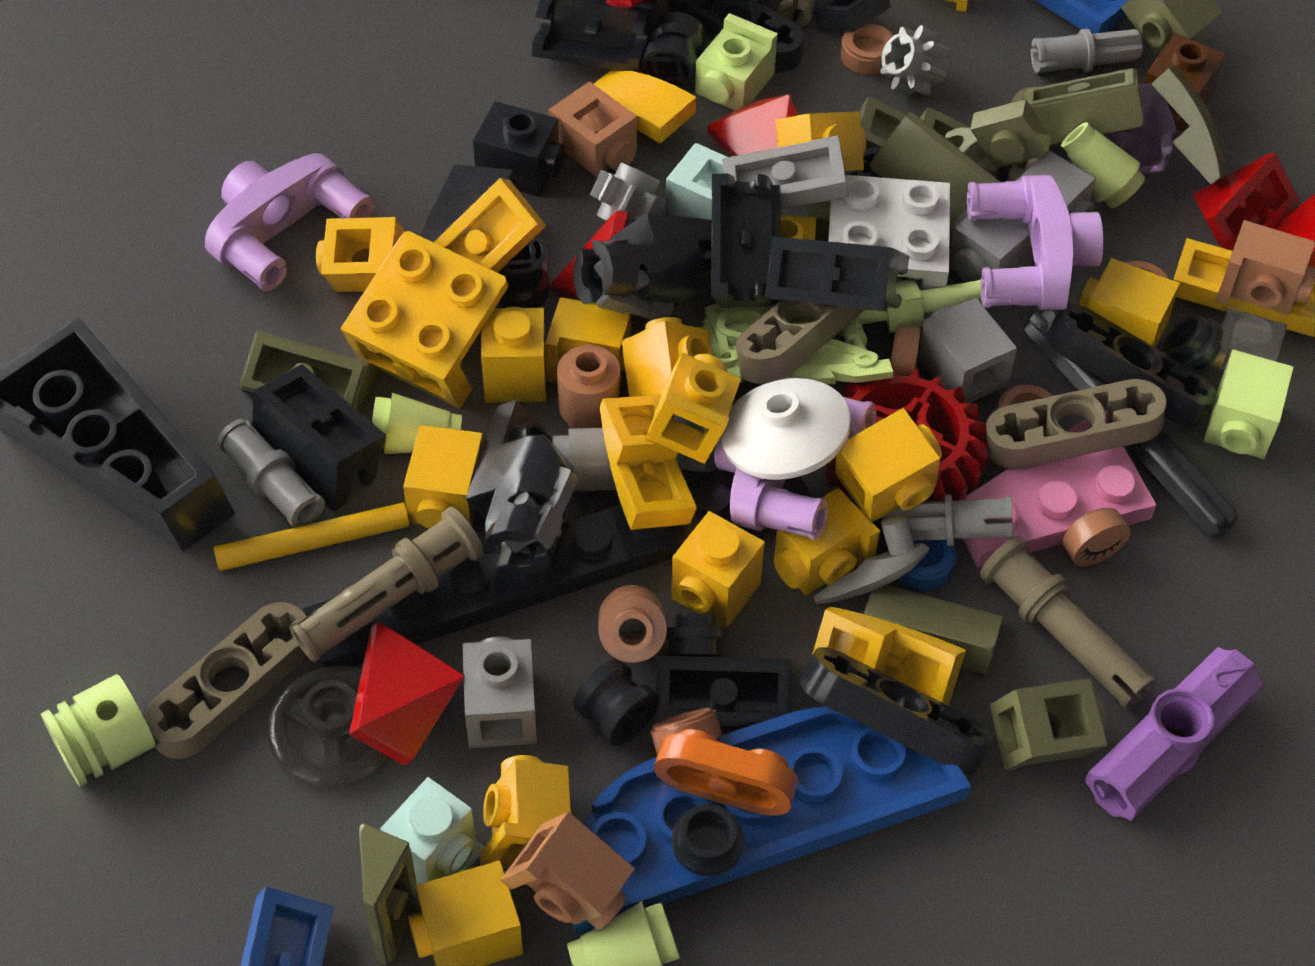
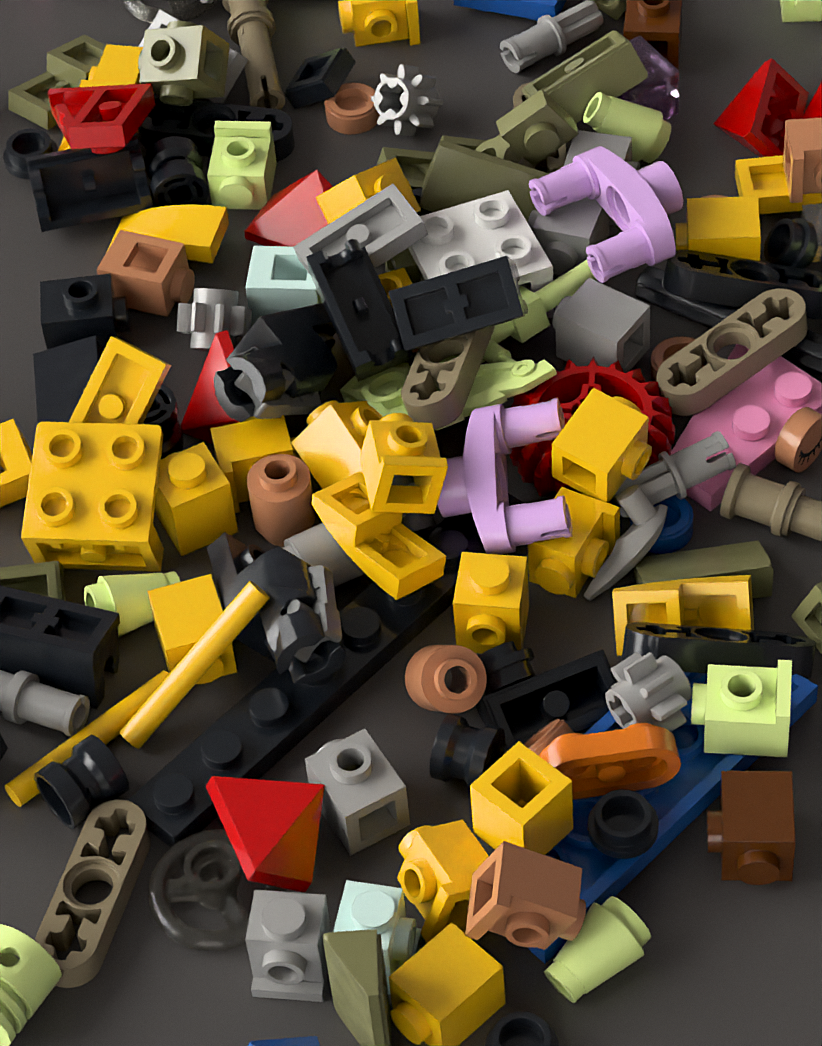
camera: 20 degrees left, 5 degrees down
dark tan pin [289,506,484,662] -> none
white dish [721,378,851,480] -> none
nougat tile [890,325,921,376] -> none
olive slope [1152,65,1227,185] -> none
none -> black wheel [34,734,129,829]
none -> yellow bar [119,581,270,749]
none -> light grey brick [245,890,332,1002]
none -> yellow brick [470,741,573,855]
none -> light grey gear [605,652,692,732]
none -> yellowish green brick [691,660,792,757]
none -> reddish brown brick [707,771,796,885]

